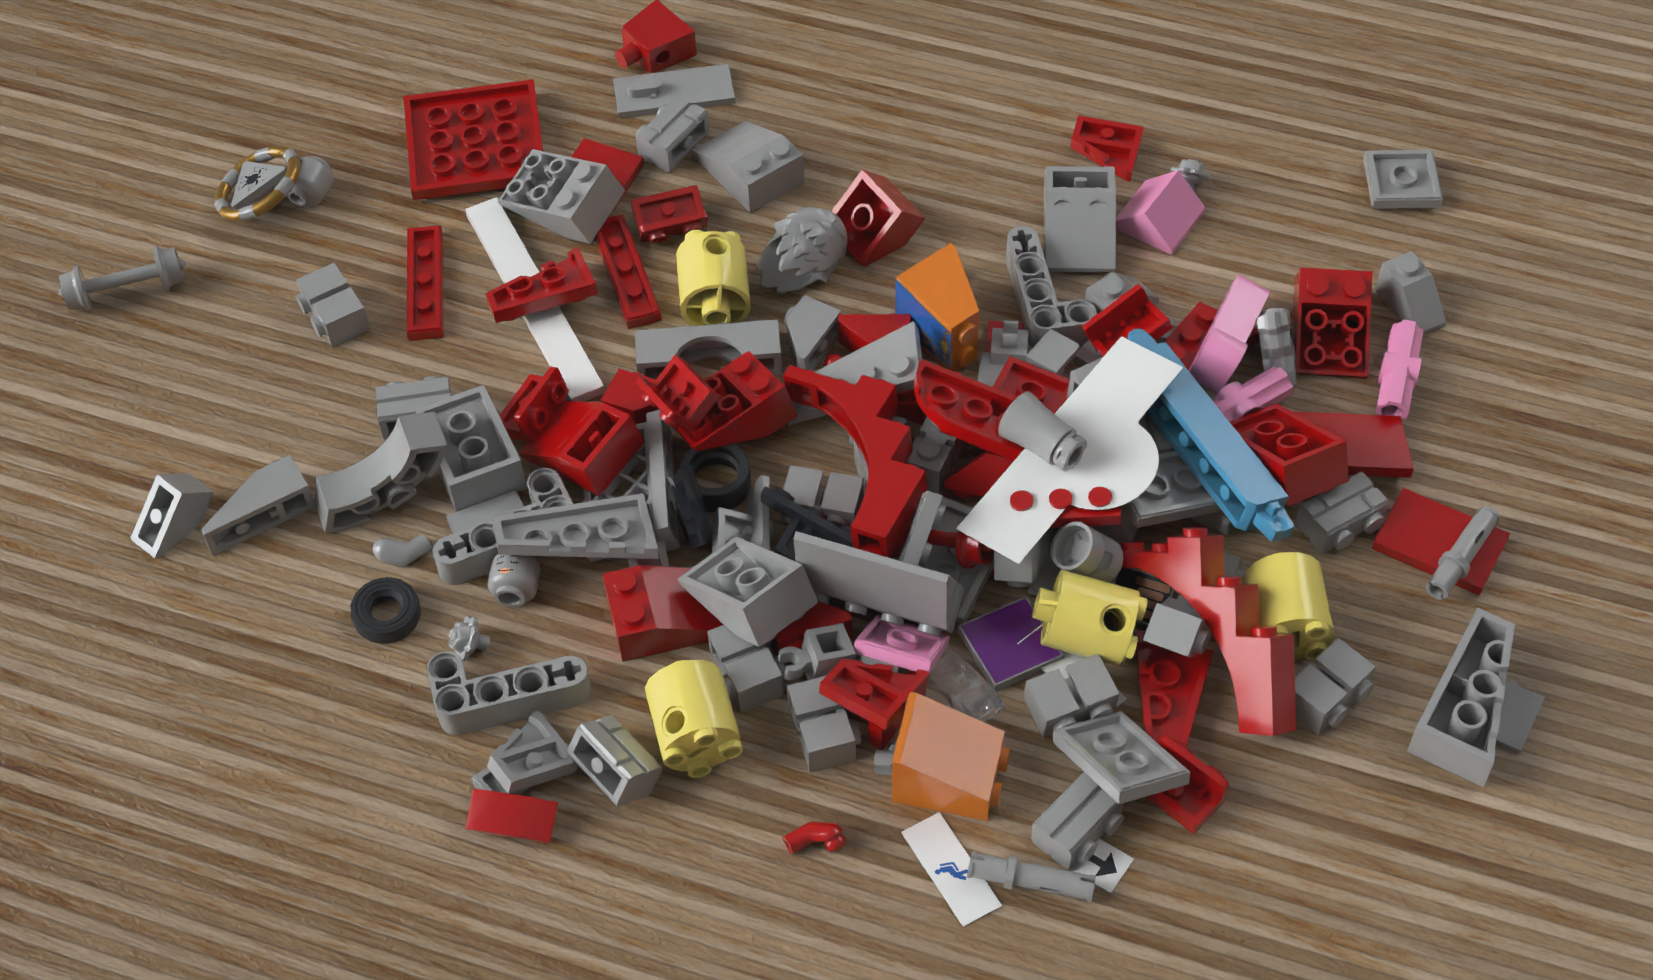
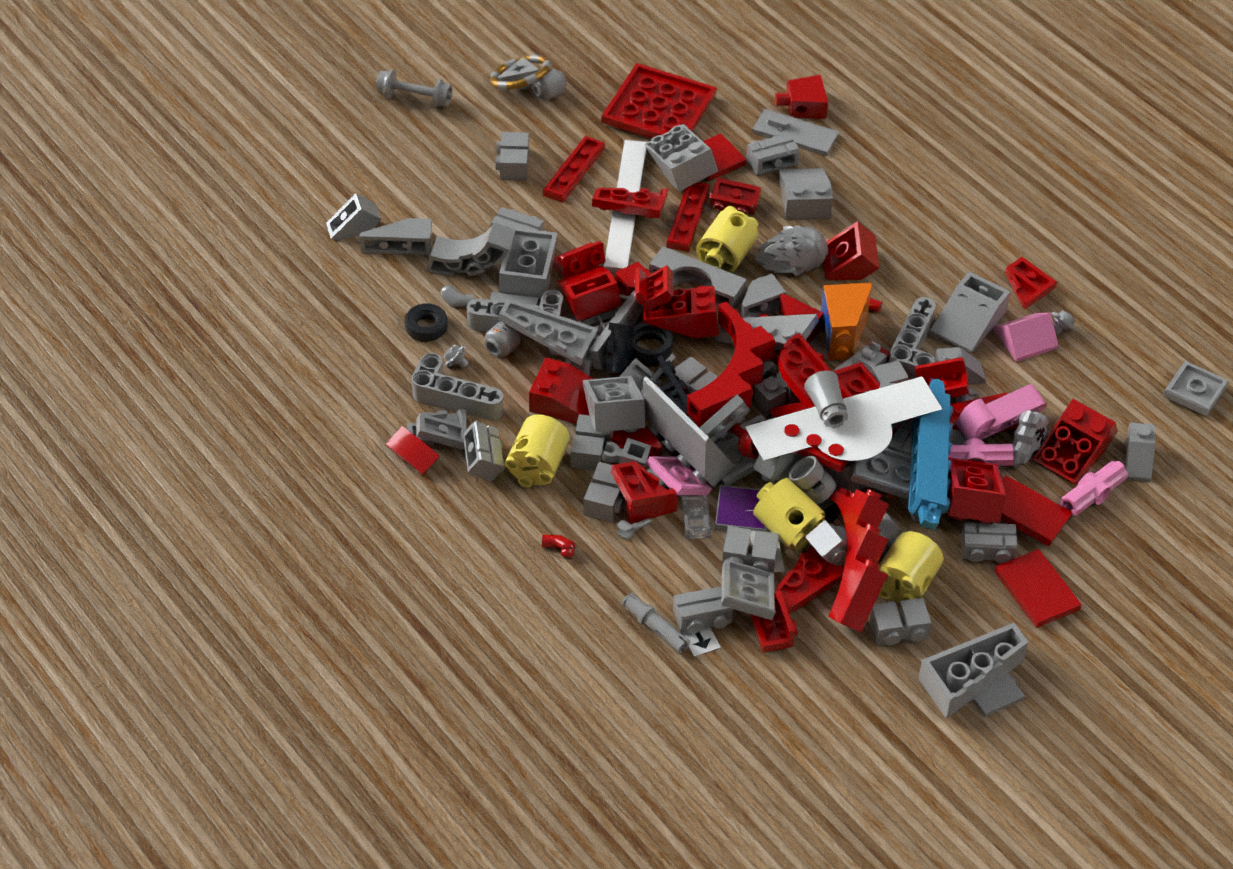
camera: 30 degrees right, 5 degrees down
orange slope [892,692,1011,821] -> none
white sticker [901,812,1002,927] -> none
light grey pin [1425,506,1500,600] -> none

